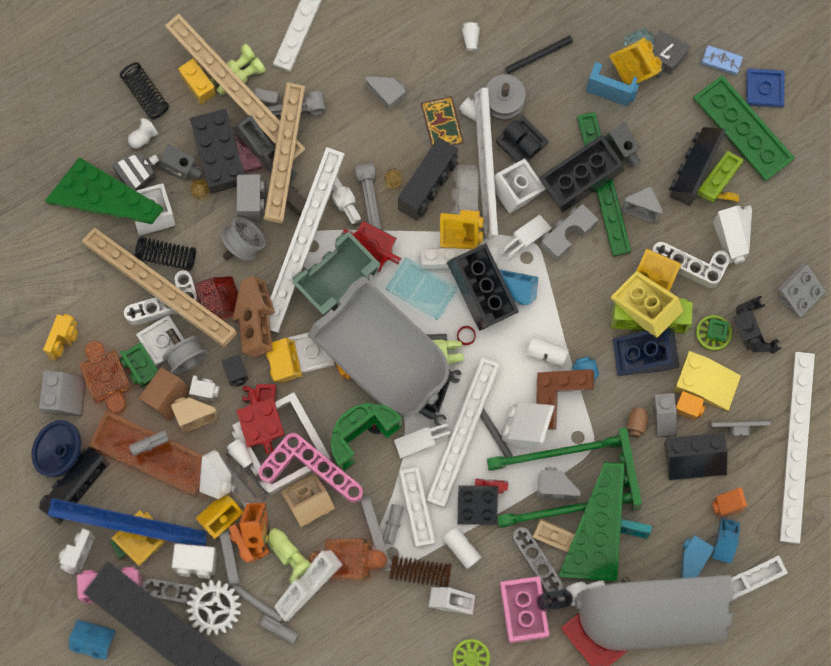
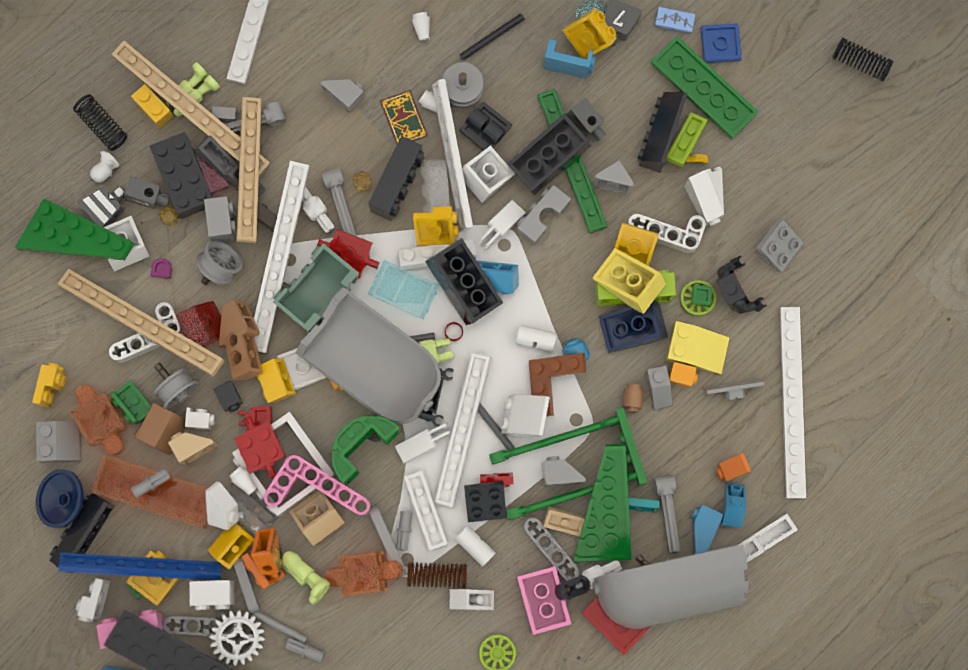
camera: 10 degrees left, 5 degrees up
black piece [135,236,196,271] -> none
white tile [136,314,184,367] -> none
white slope [274,550,343,621] -> none
black slope [664,433,727,481] -> none
none -> magenta tile [151,258,172,279]
none -> light grey axle [653,475,680,553]

